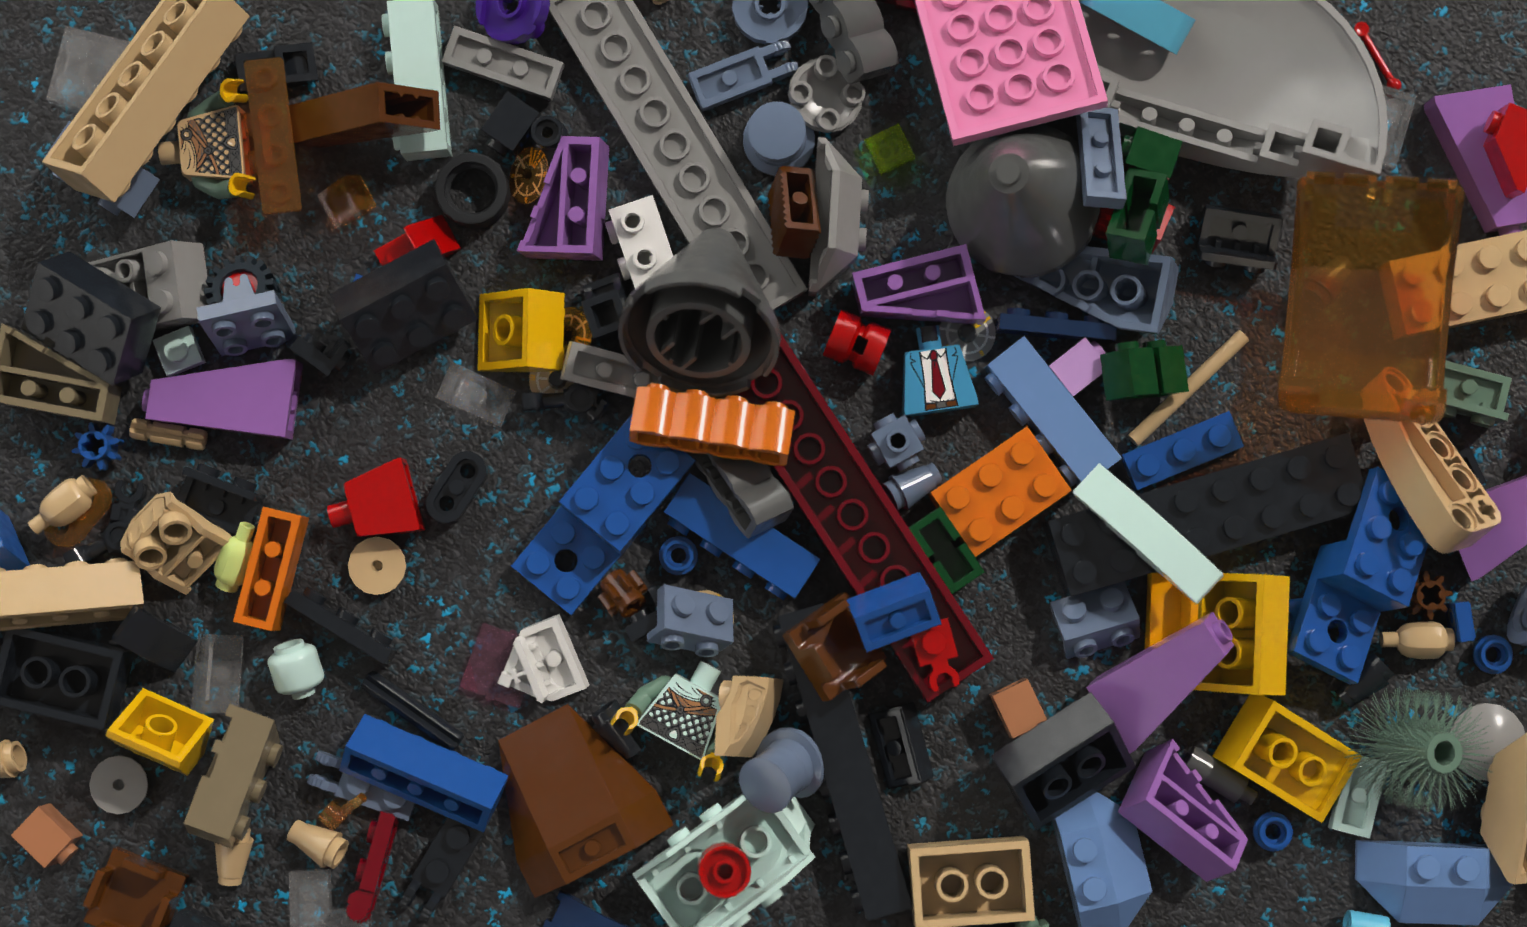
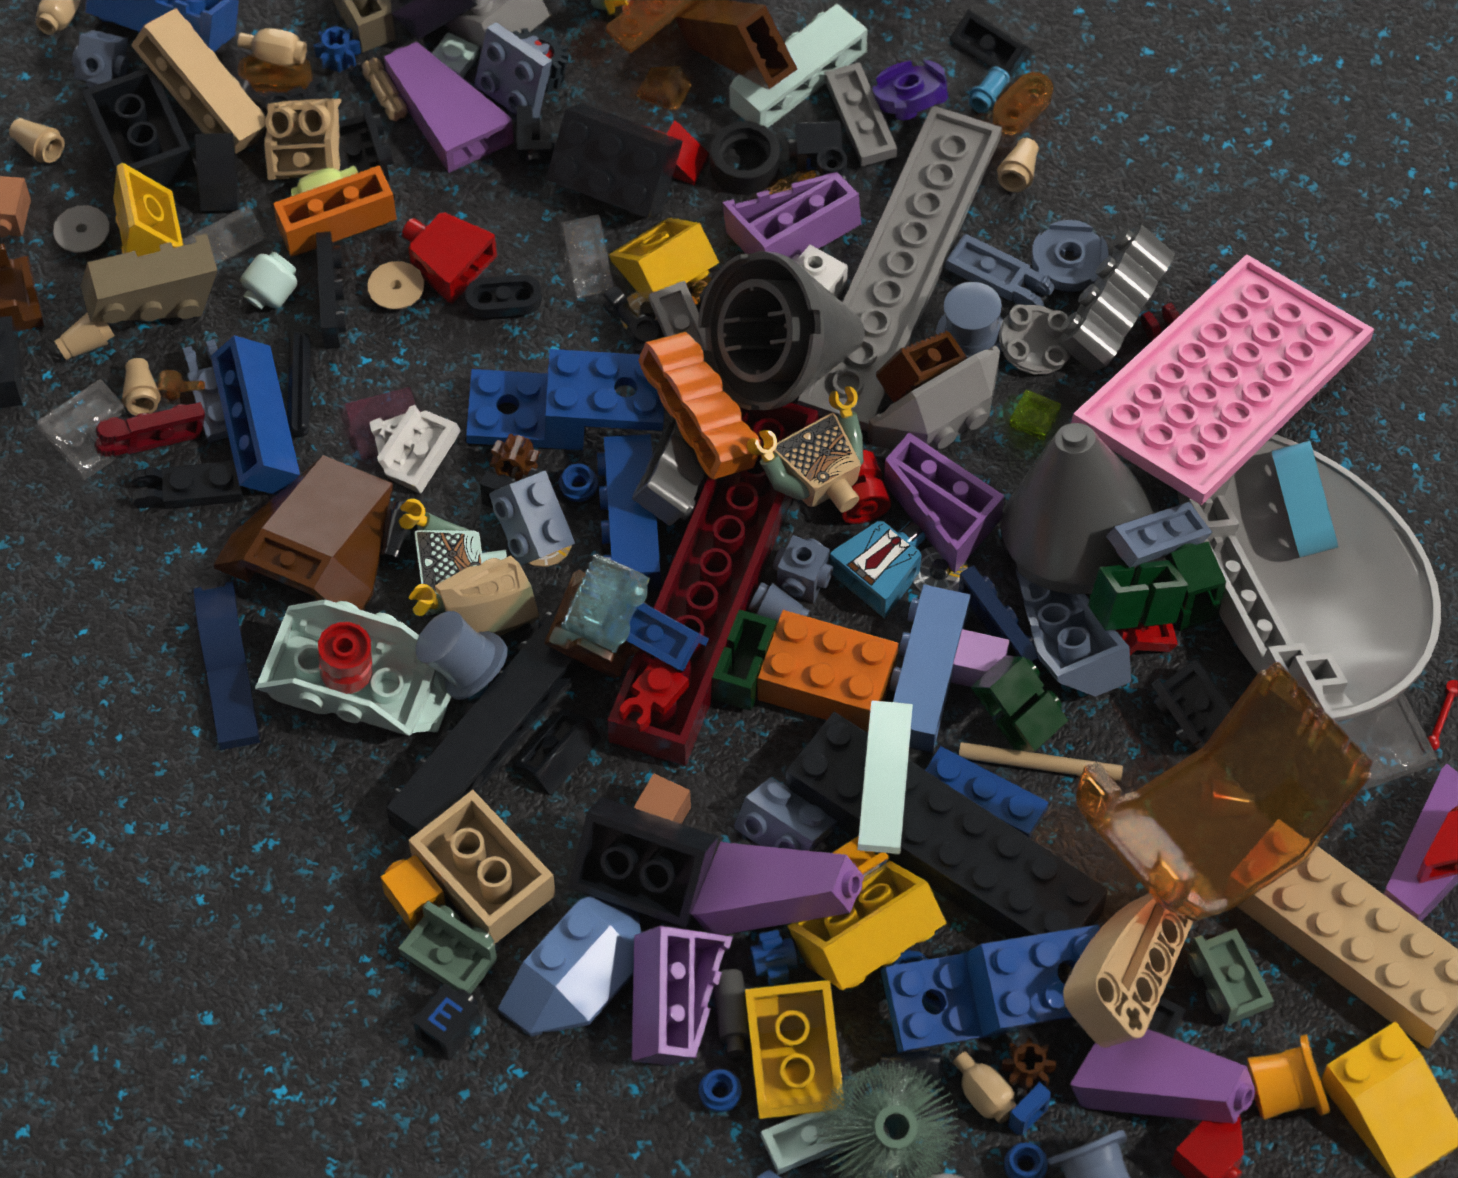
camera: 55 degrees right, 25 degrees down
none -> clear light blue brick [561,554,650,653]
none -> torso [747,386,864,512]
none -> blue gear [750,930,798,985]

